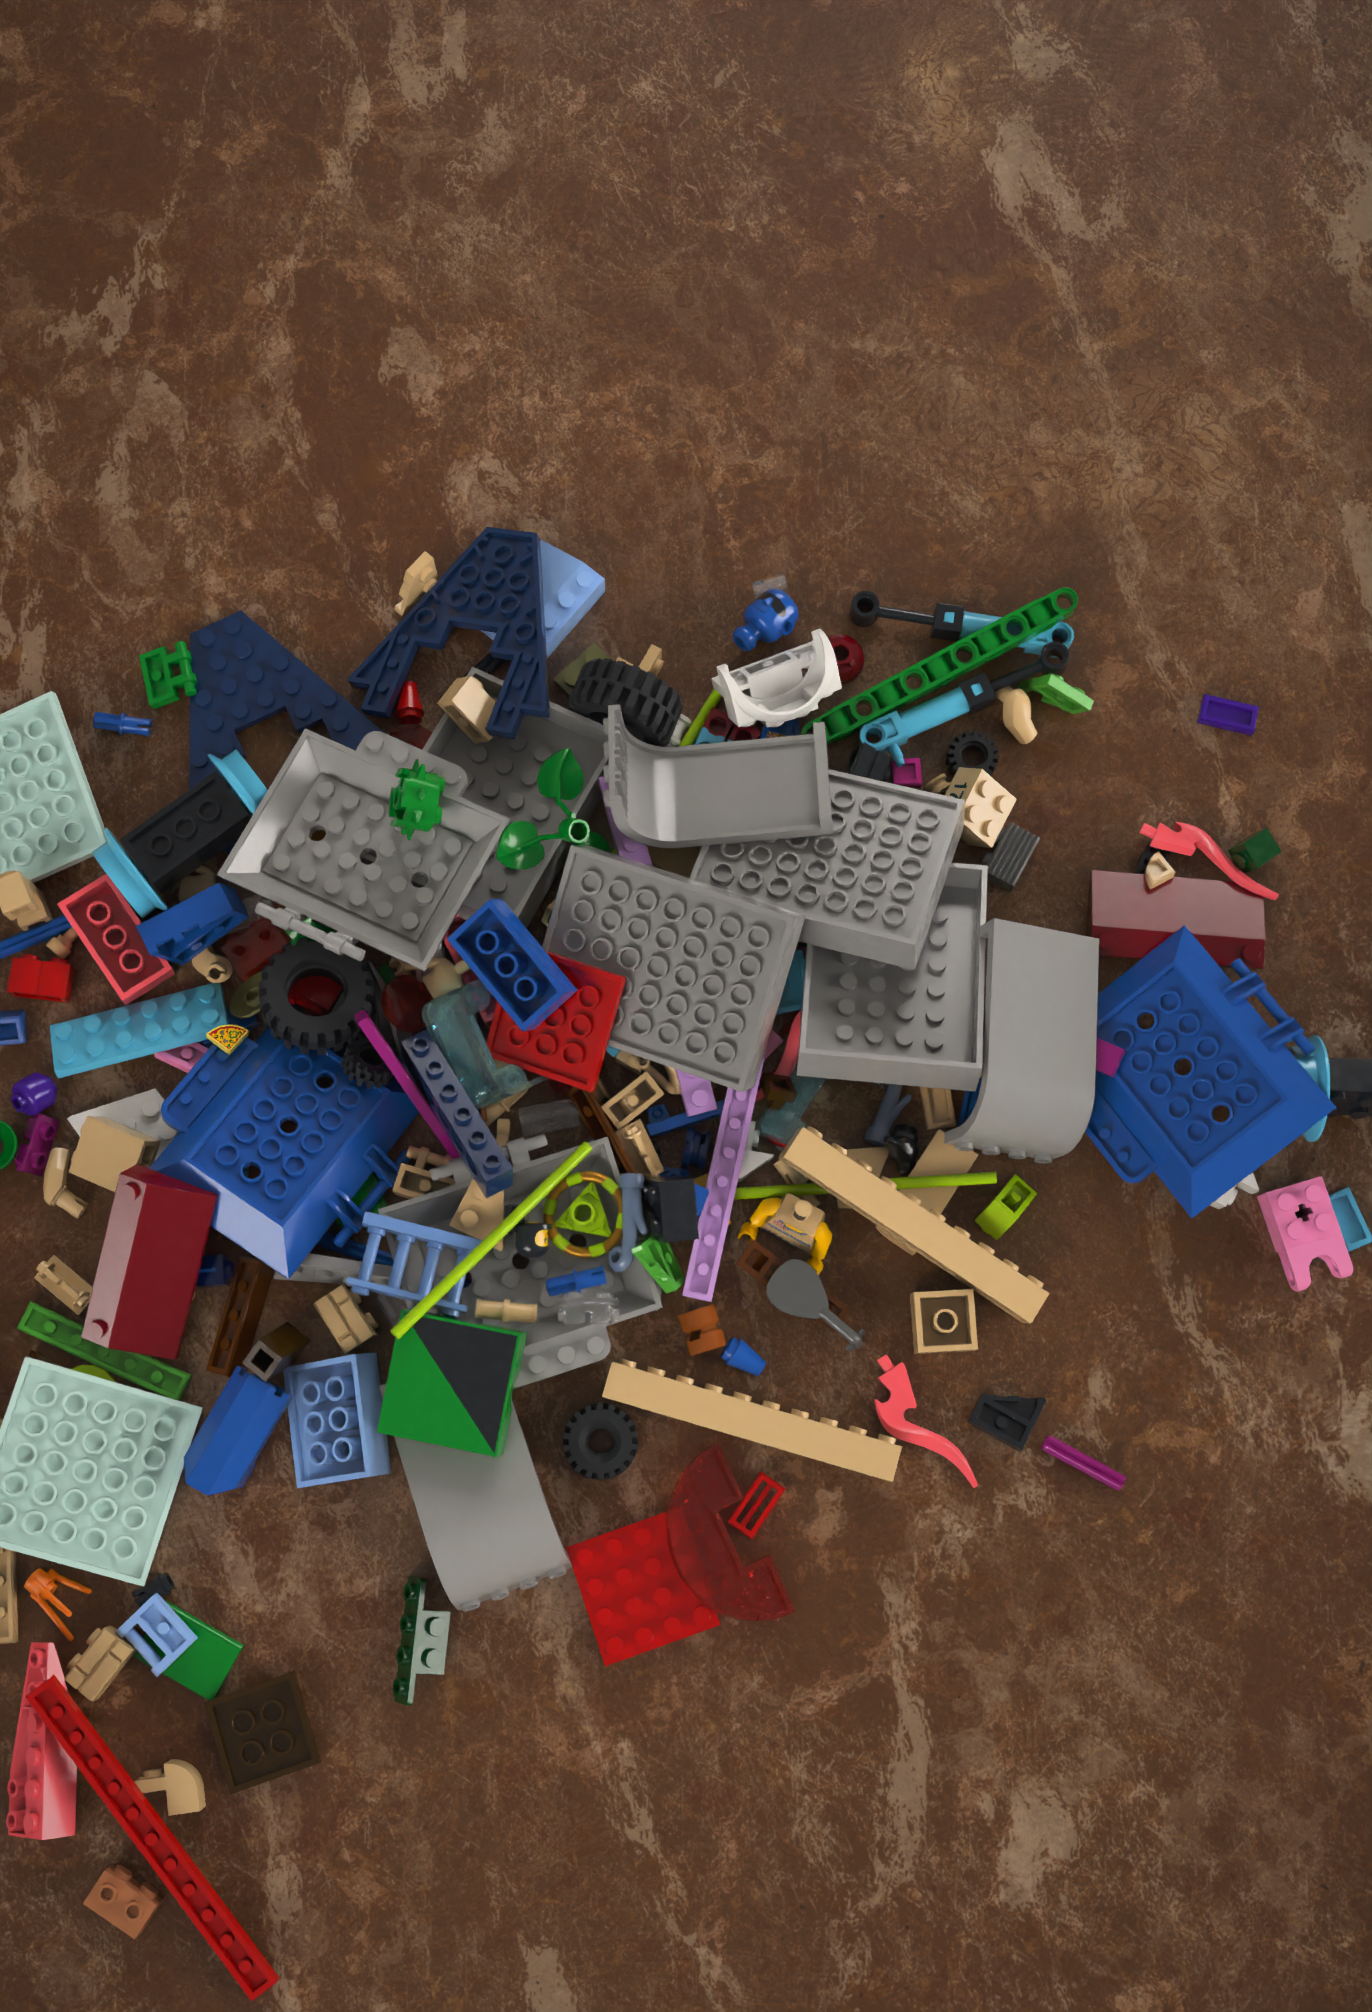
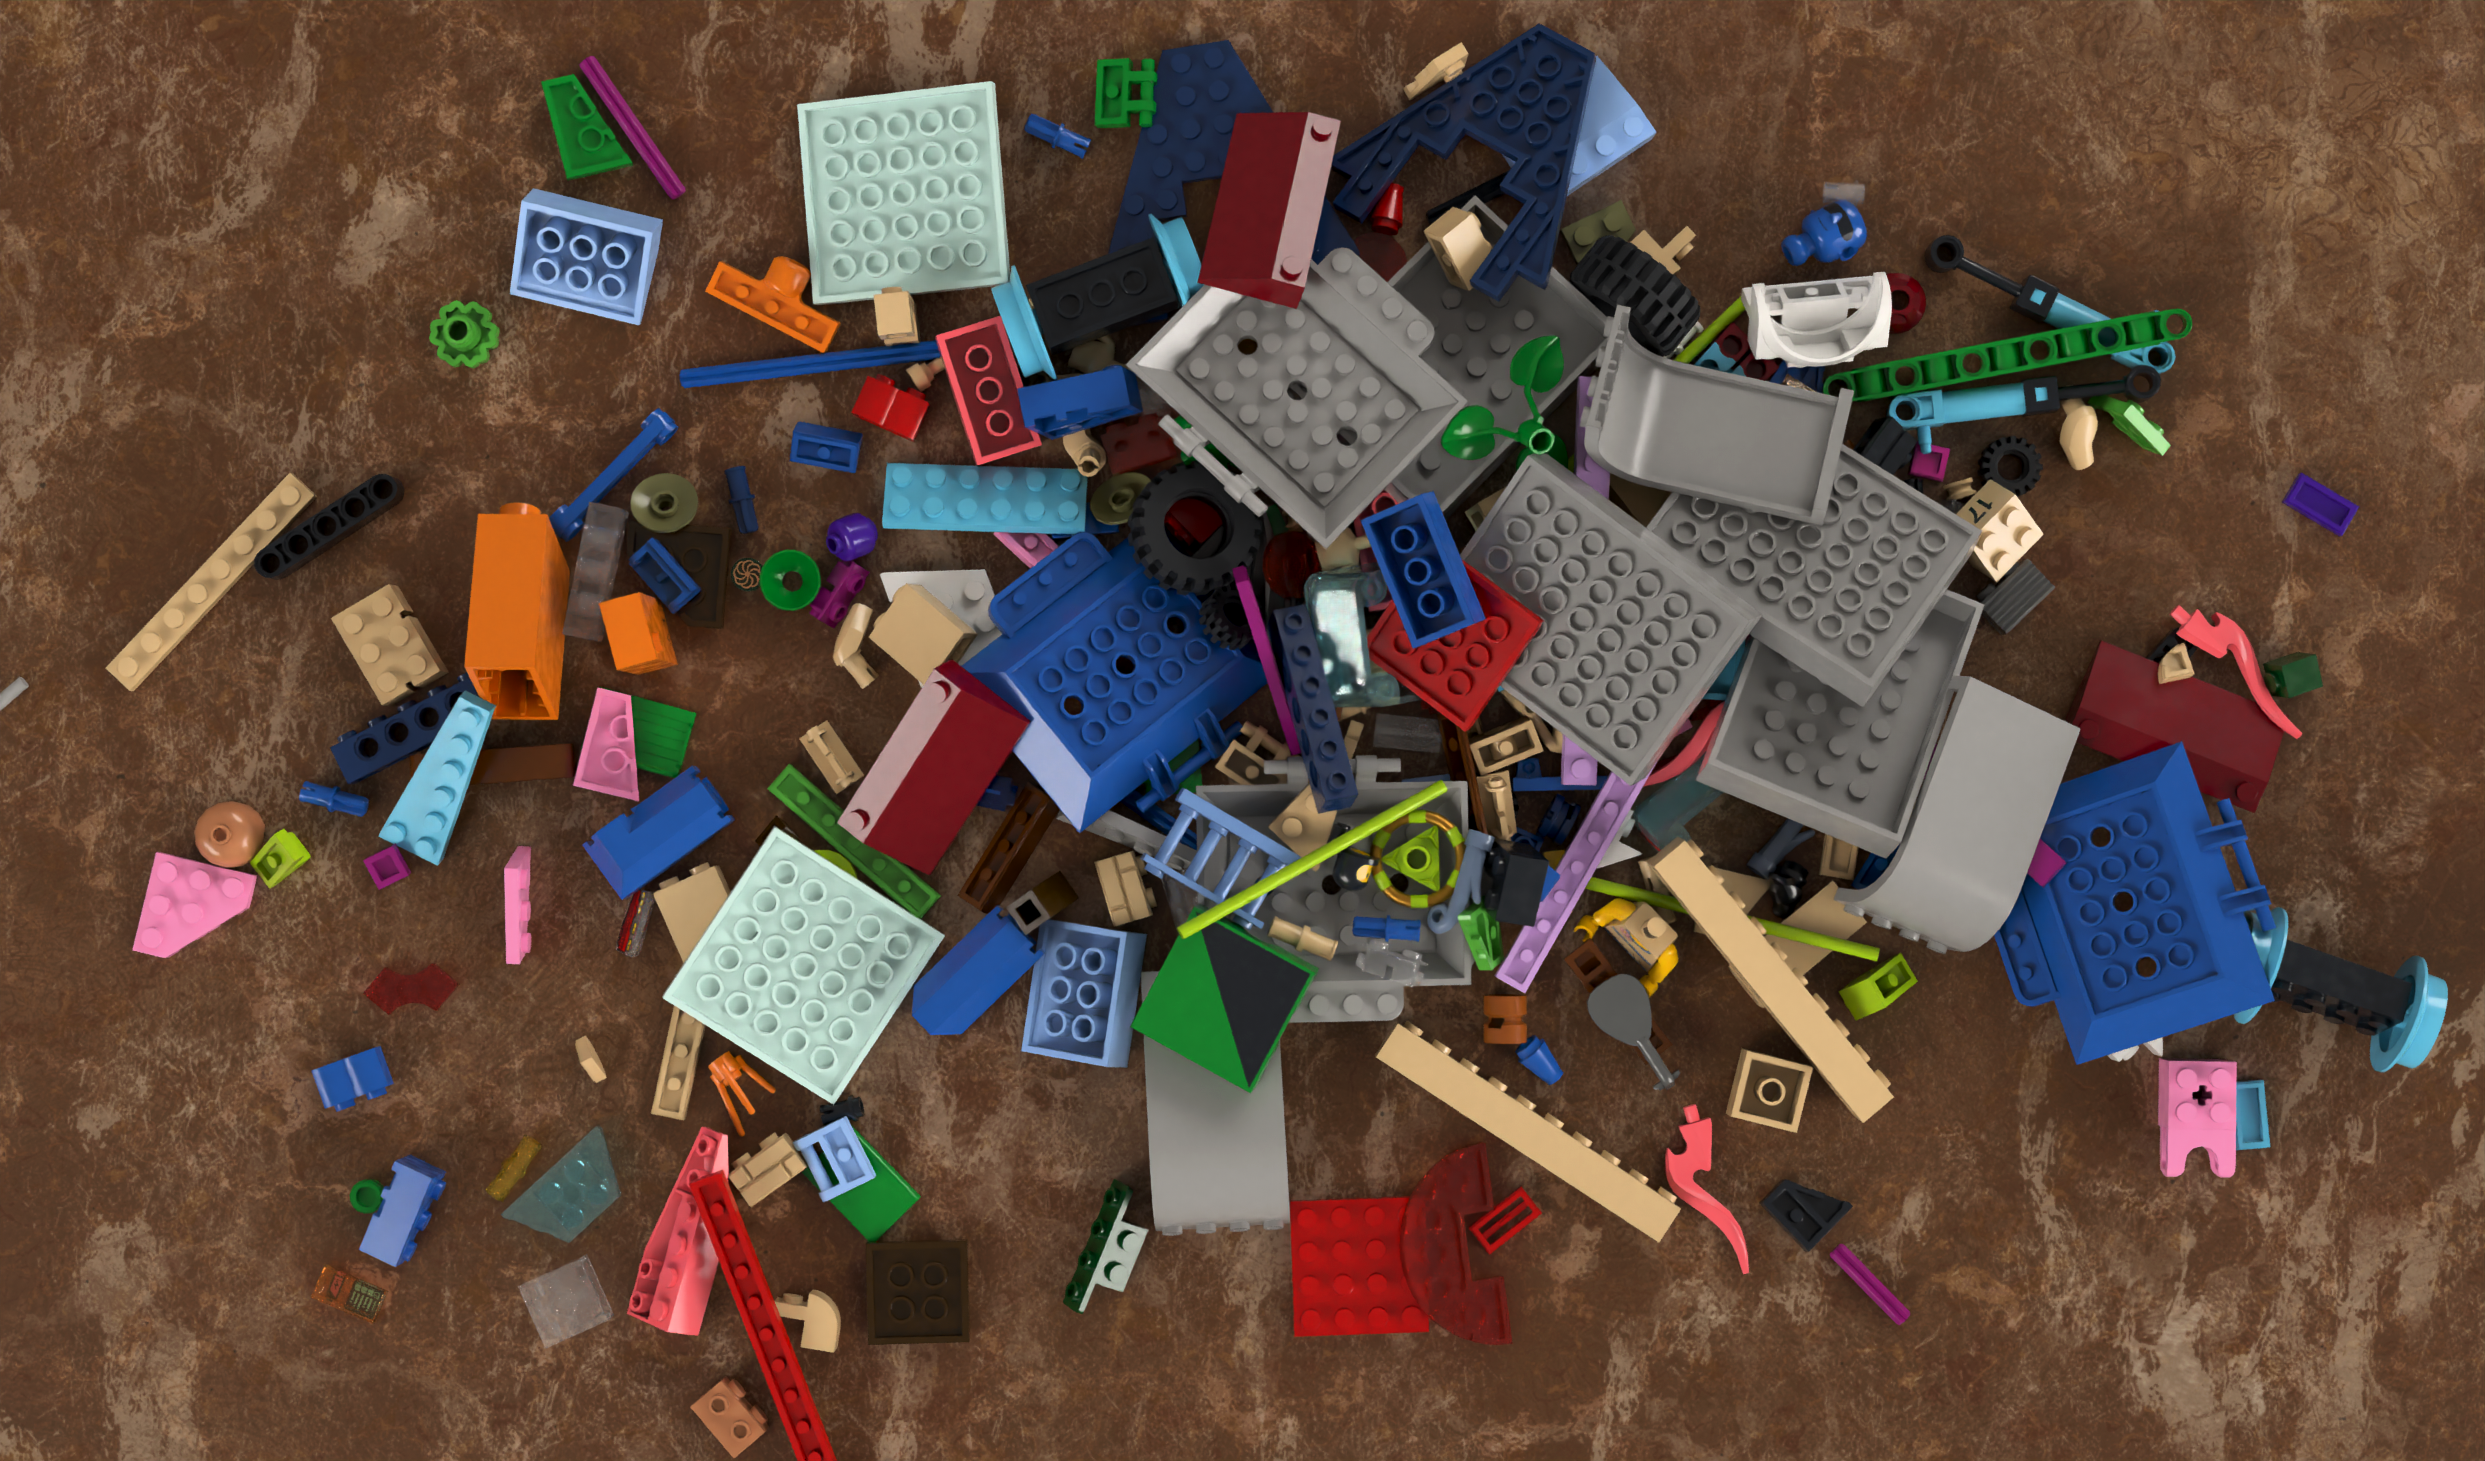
camera: 20 degrees right, 10 degrees up
tile [206,1024,249,1055] -> none
green brick [388,759,445,840] -> none
black tyre [562,1403,638,1480] -> none
dark brown tile [759,1073,797,1111] -> none
none -> dark red slope [1197,112,1341,309]

